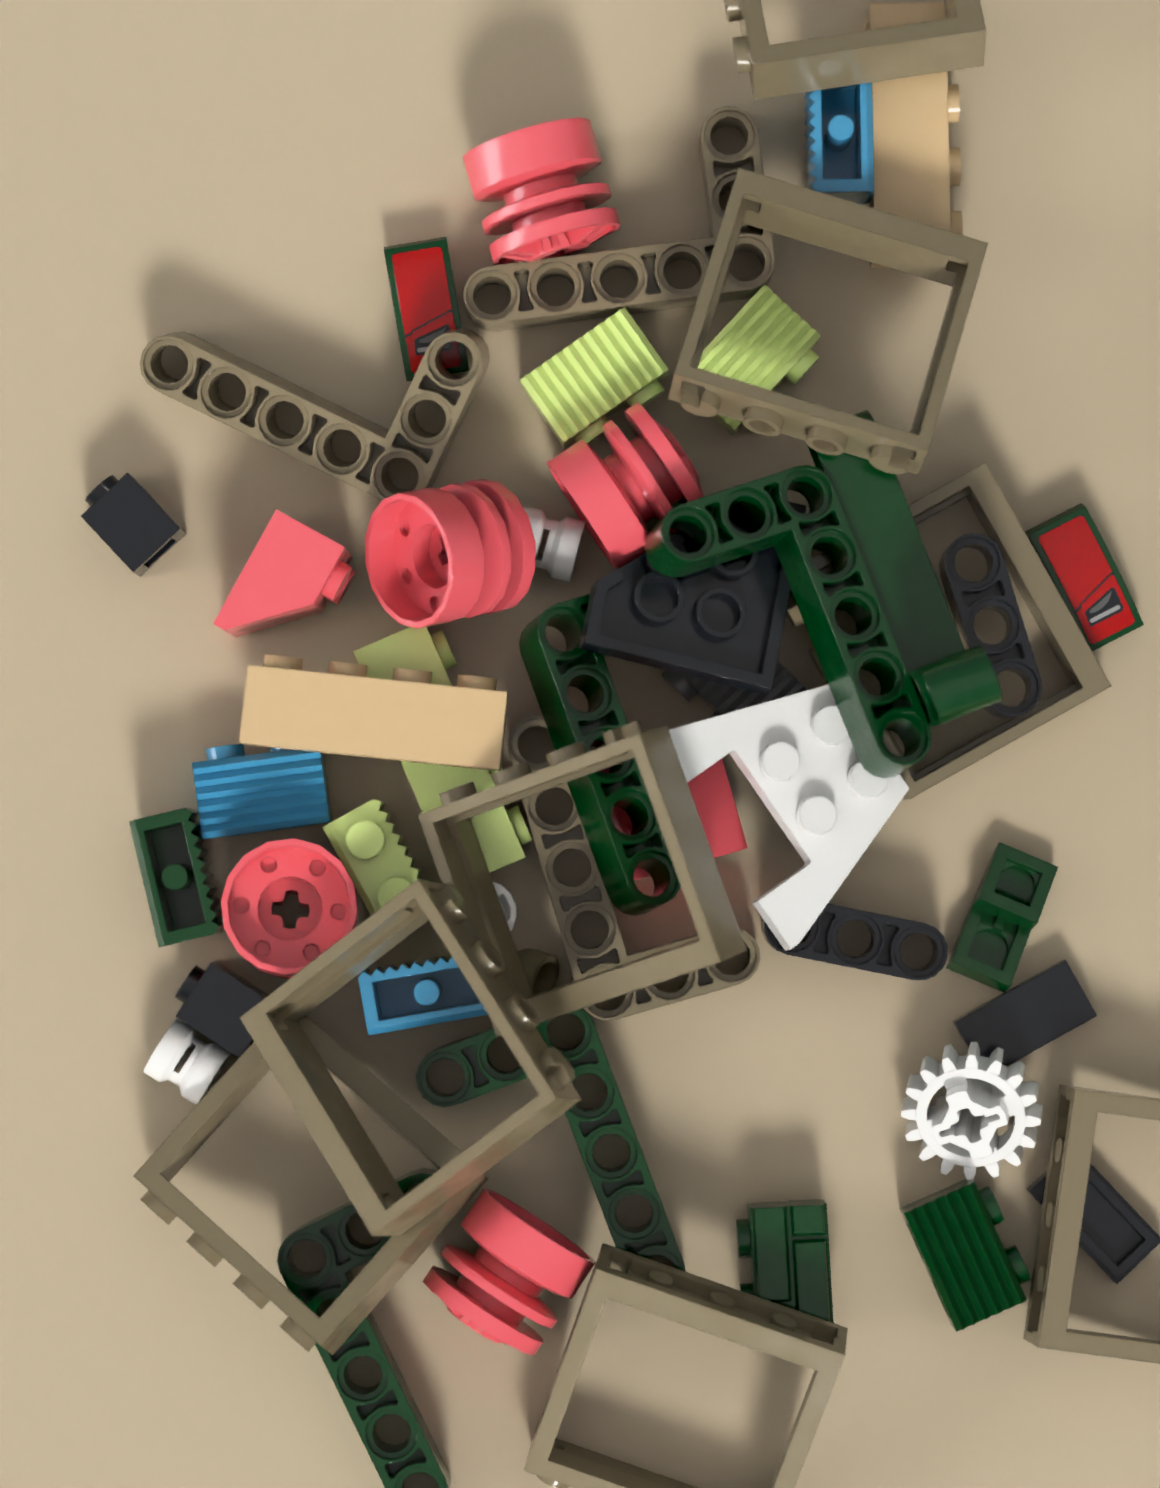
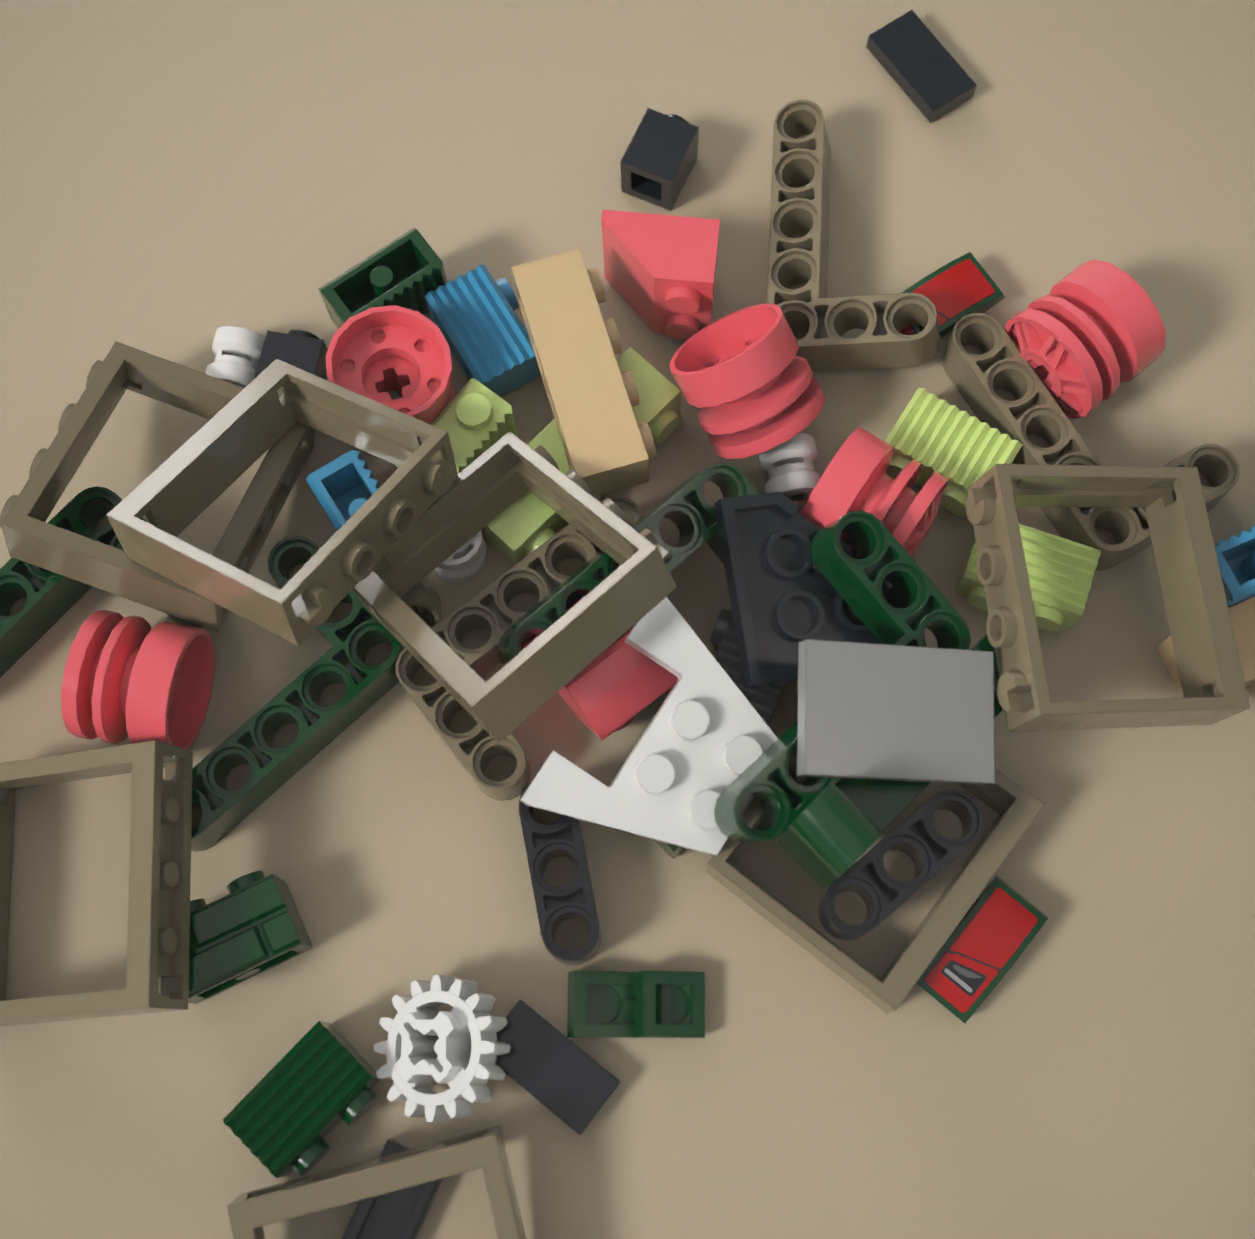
camera: 70 degrees right, 15 degrees down
none -> light grey tile [797,639,995,785]
none -> black tile [866,10,977,123]

